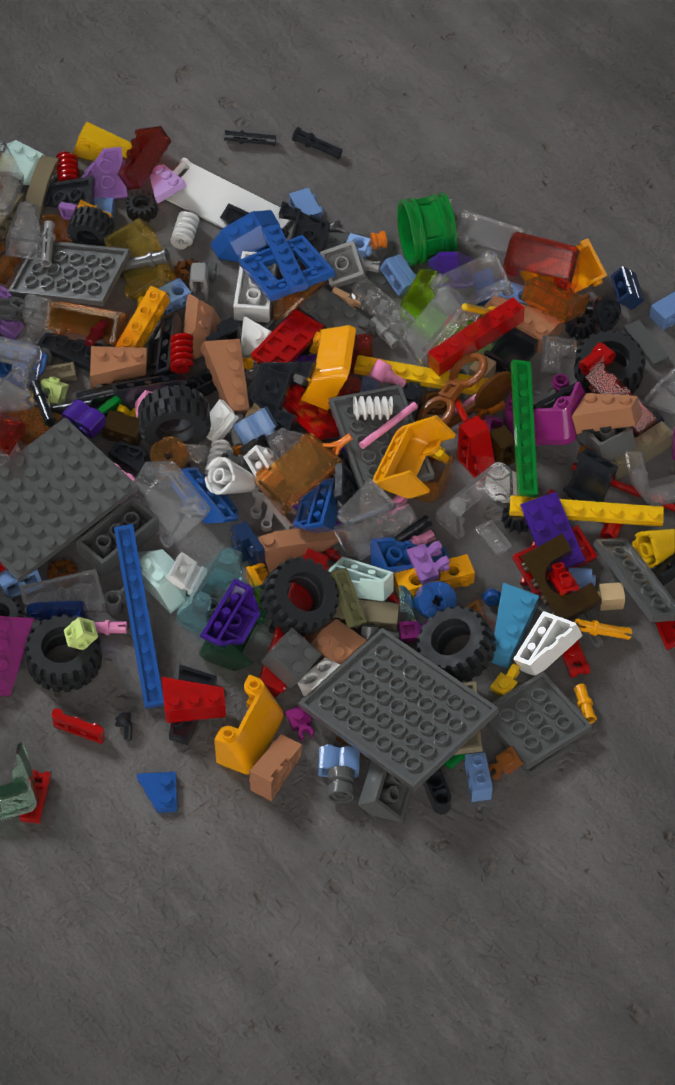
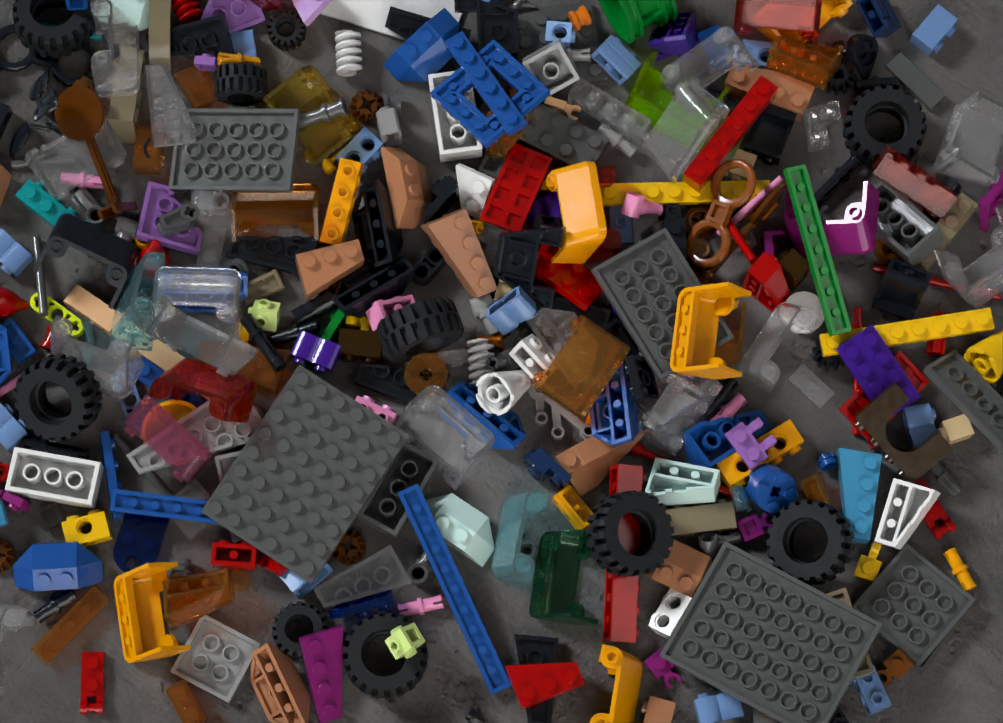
camera: 15 degrees left, 20 degrees up
light grey pin [40,221,56,267] -> none
dark red axle [84,319,109,347] -> none
white plate [166,552,204,595] -> none
red piece [170,333,193,374] -> none
dark purple wedge [200,578,260,646] -> none
white plate [207,399,239,442] -> none
dark grey brick [261,628,321,688] -> none
orange bar [322,433,353,455] -> none
olive tile [330,568,367,628] -> none
white piece [353,396,393,420] -> none
bright pink bar [359,402,418,449] -> none
yellow piece [461,303,496,315] -> none
red hips [548,562,579,596] -> none
magenta plate [551,374,570,391] -> none
nougat wedge [572,393,642,434] -> none
light orange pin [574,619,632,640] -> none
red piece [579,342,616,376] -> none

